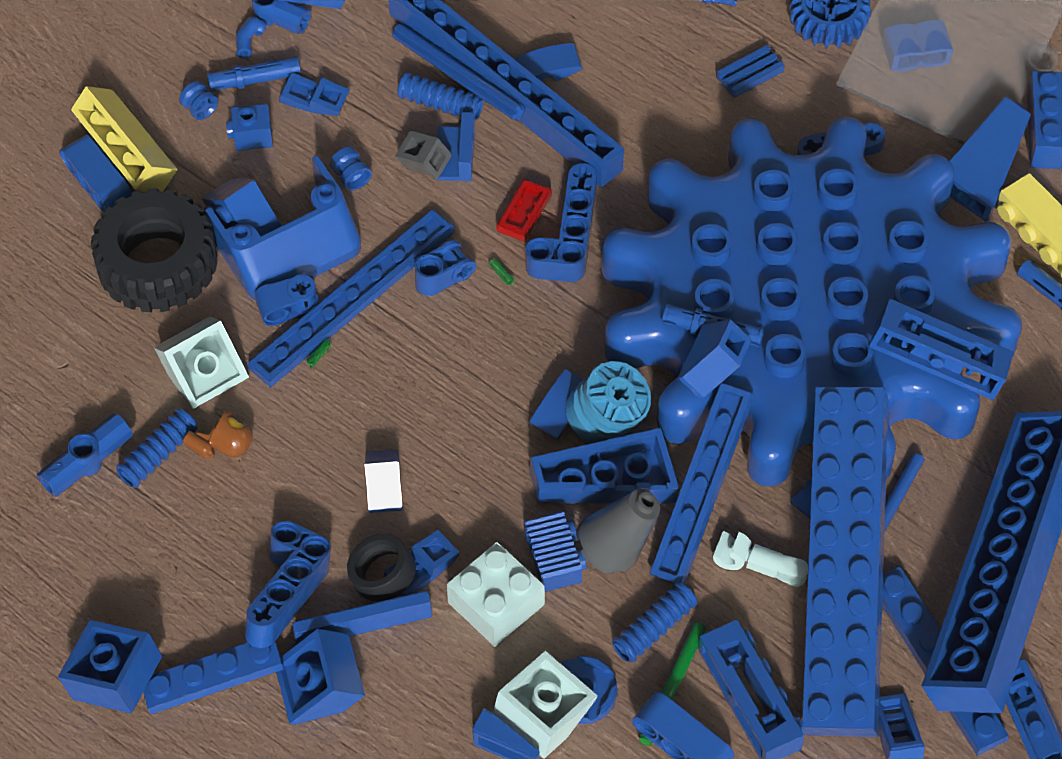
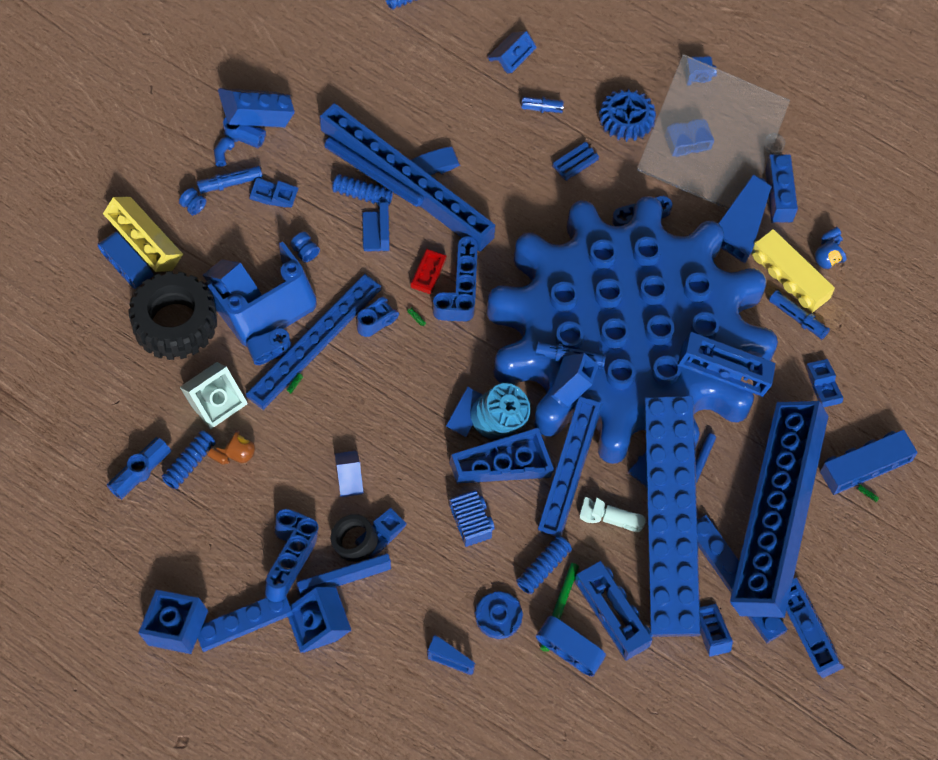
camera: 10 degrees left, 5 degrees up
blue brick [226,104,273,151] -> none
dark grey brick [395,130,452,180] -> none
light aqua brick [447,542,545,647] -> none
light aqua slope [493,651,598,759] -> none
dark grey cone [576,489,660,574] -> none

